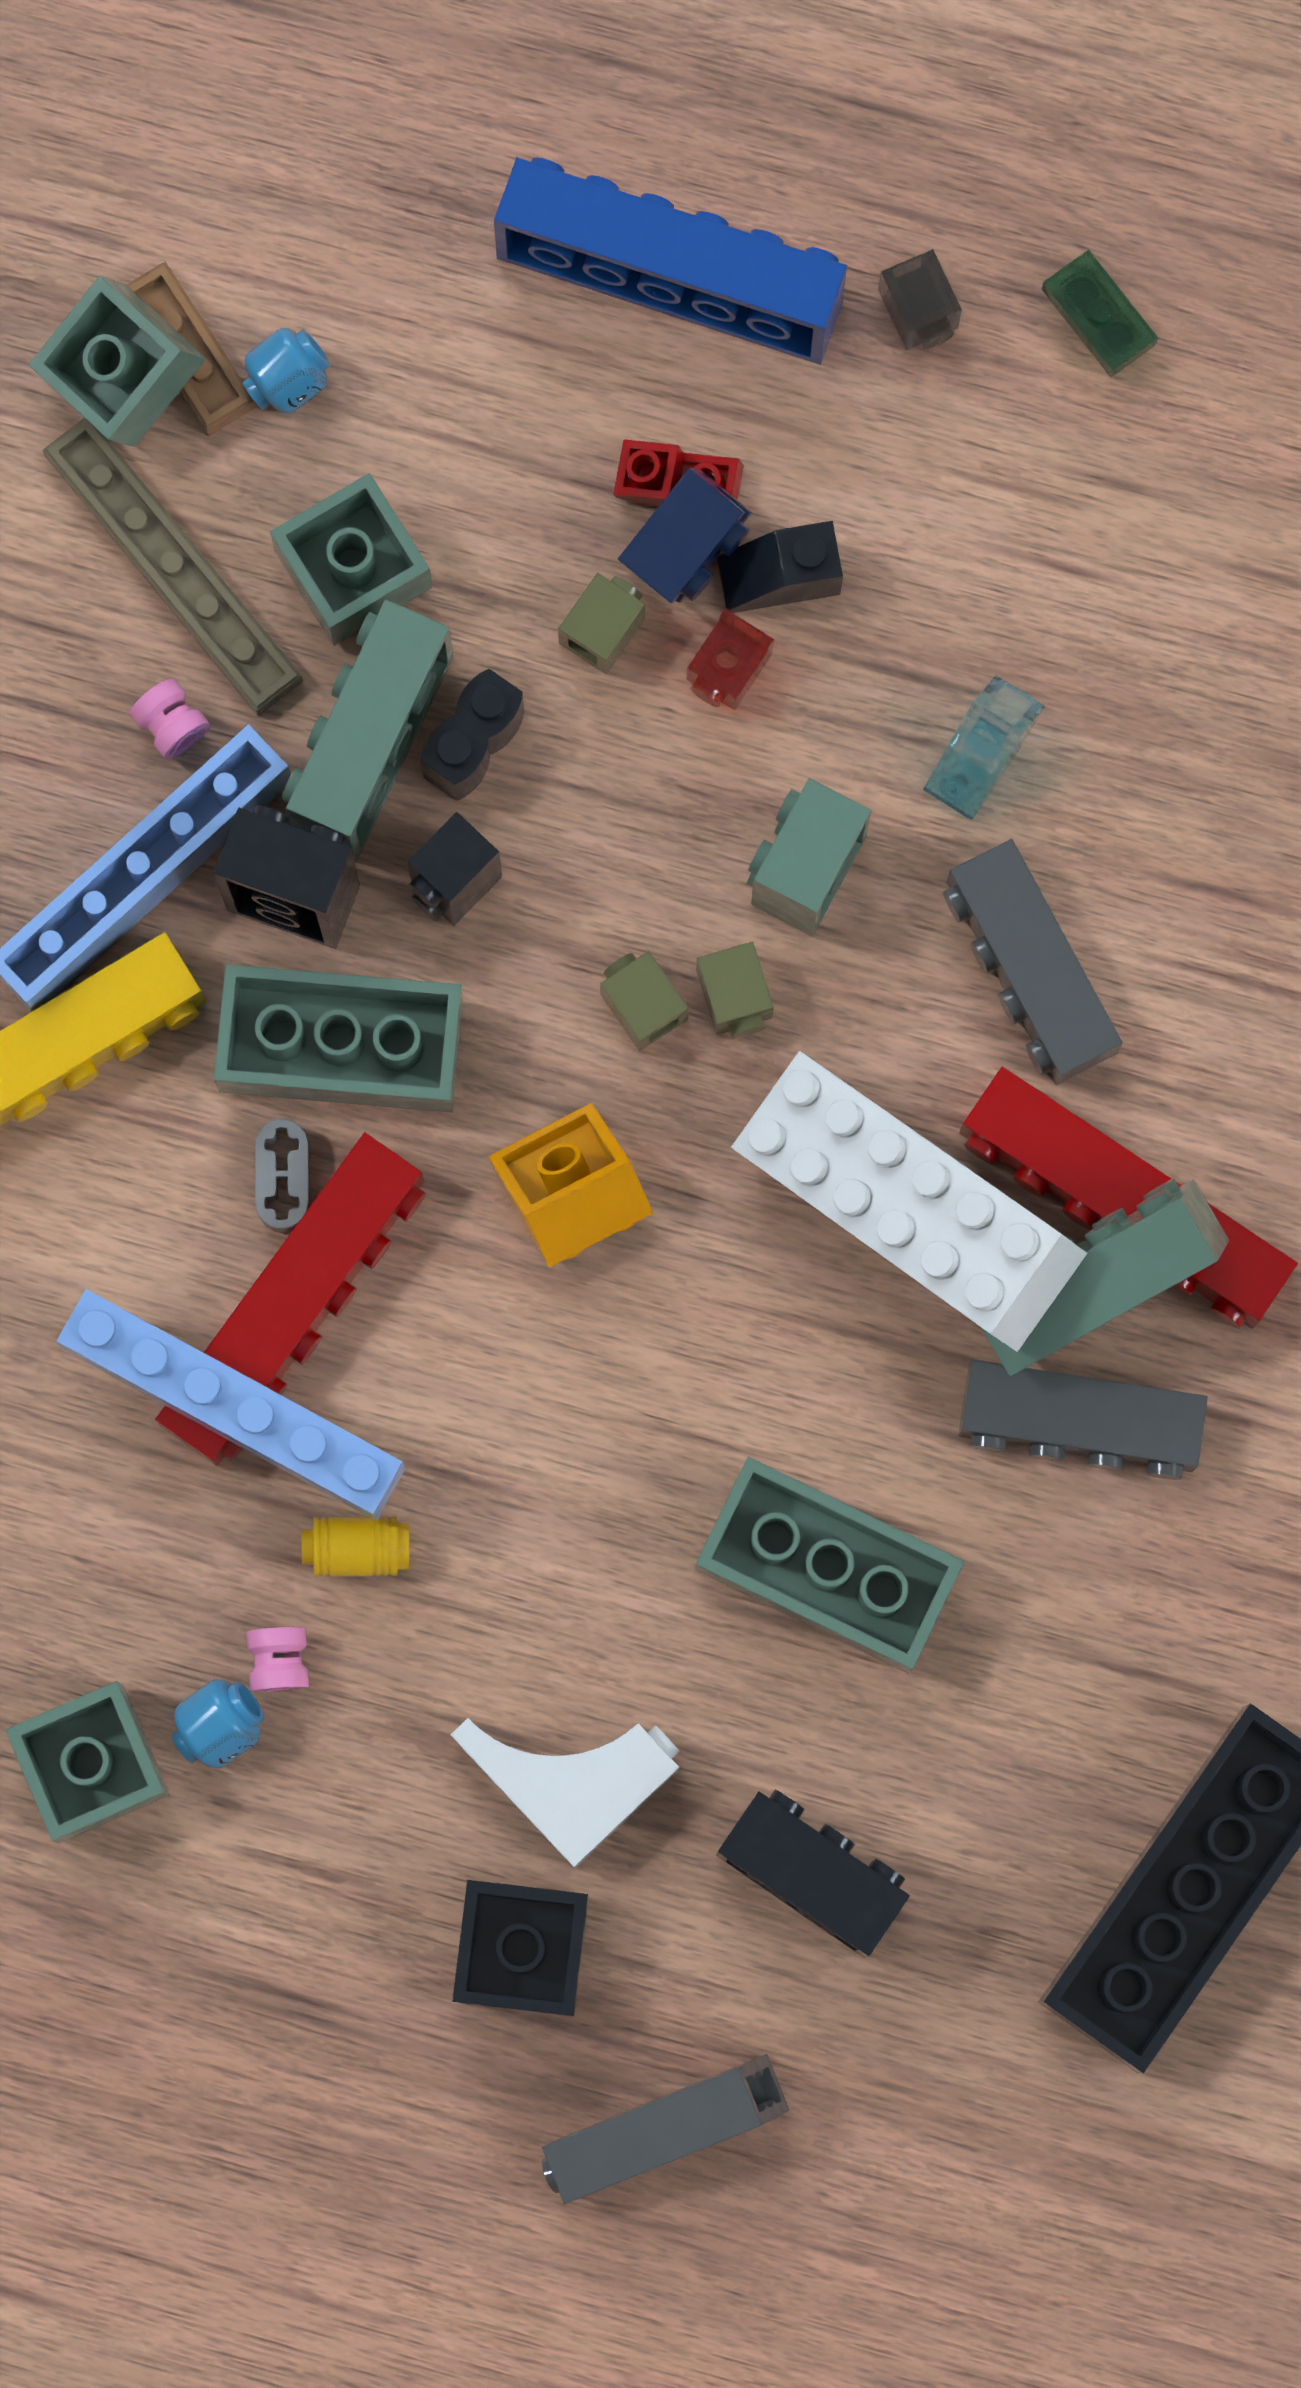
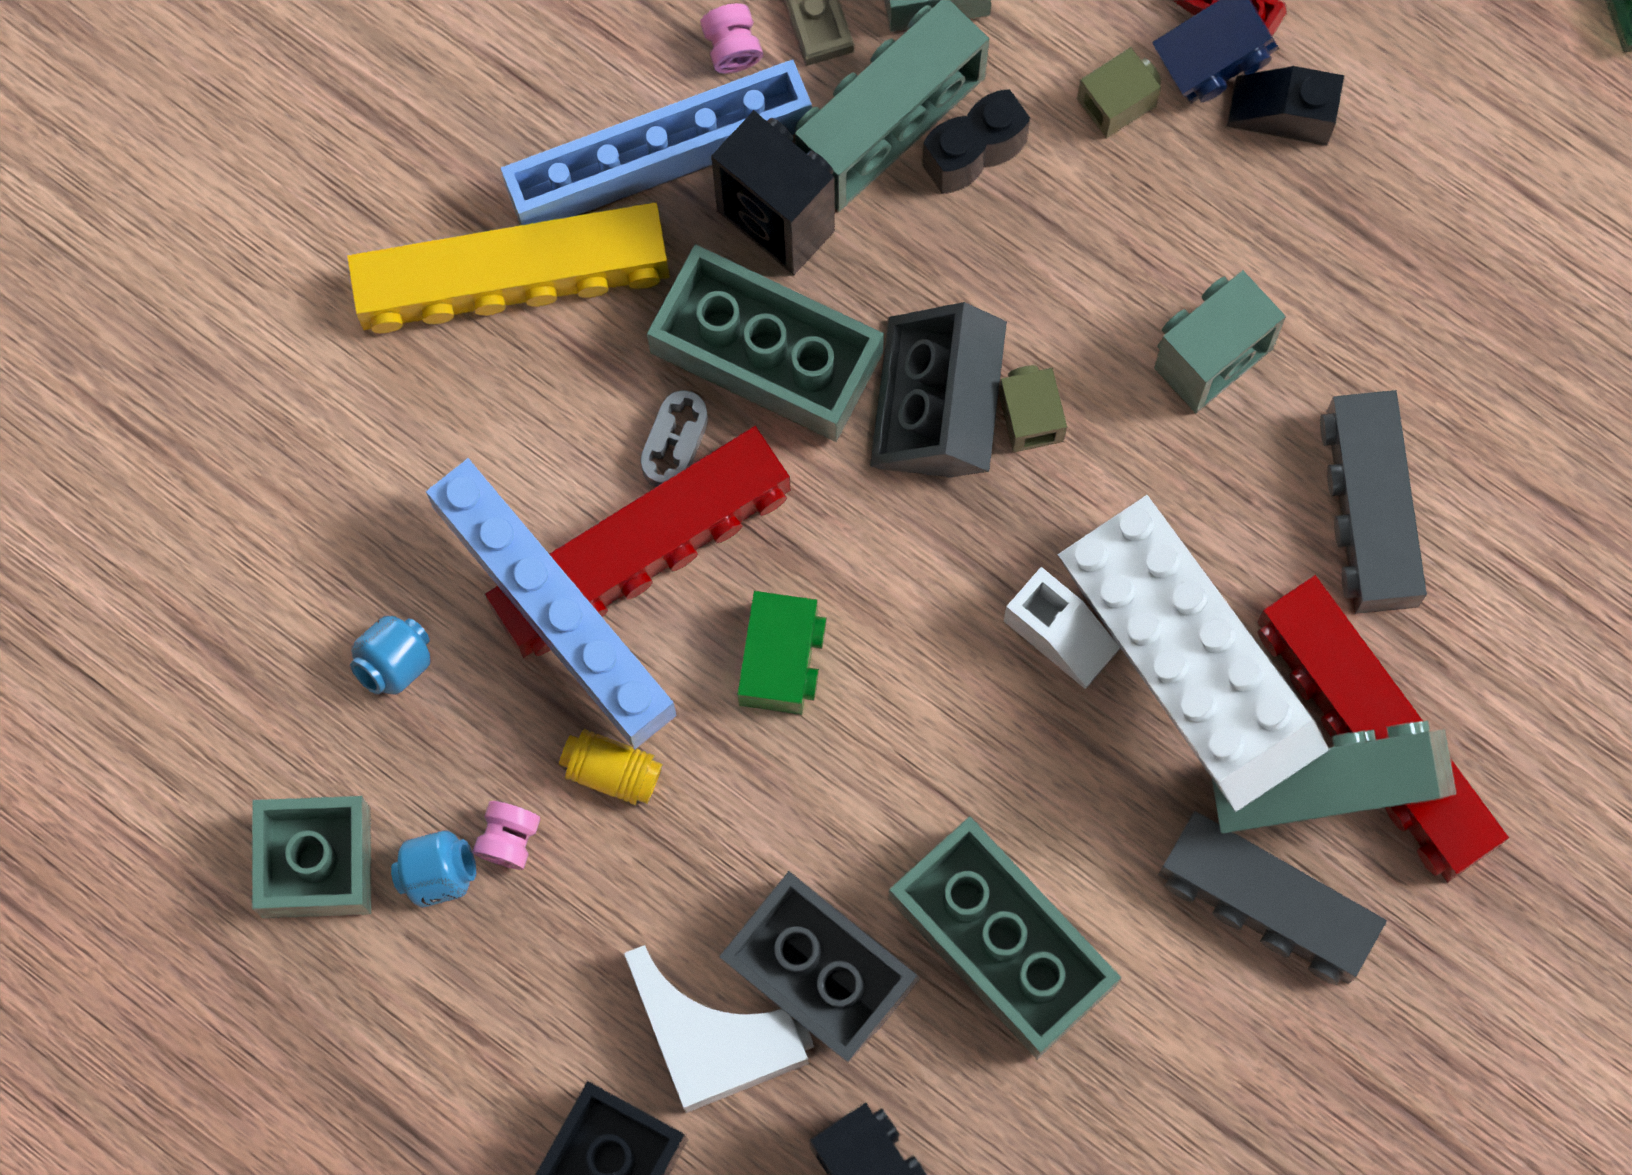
camera: 25 degrees right, 5 degrees down
black brick [407,811,502,926] -> none
light orange slope [488,1102,653,1268] -> none
clear red brick [686,608,774,710] -> none
olive brick [696,941,774,1038] -> none
clear light blue slope [923,675,1045,821] -> none
none -> dark azure head [350,616,431,695]
none -> dark grey slope [719,871,920,1063]
none -> green brick [737,591,827,715]
none -> dark grey slope [870,302,1007,477]
none -> white slope [1004,567,1120,689]

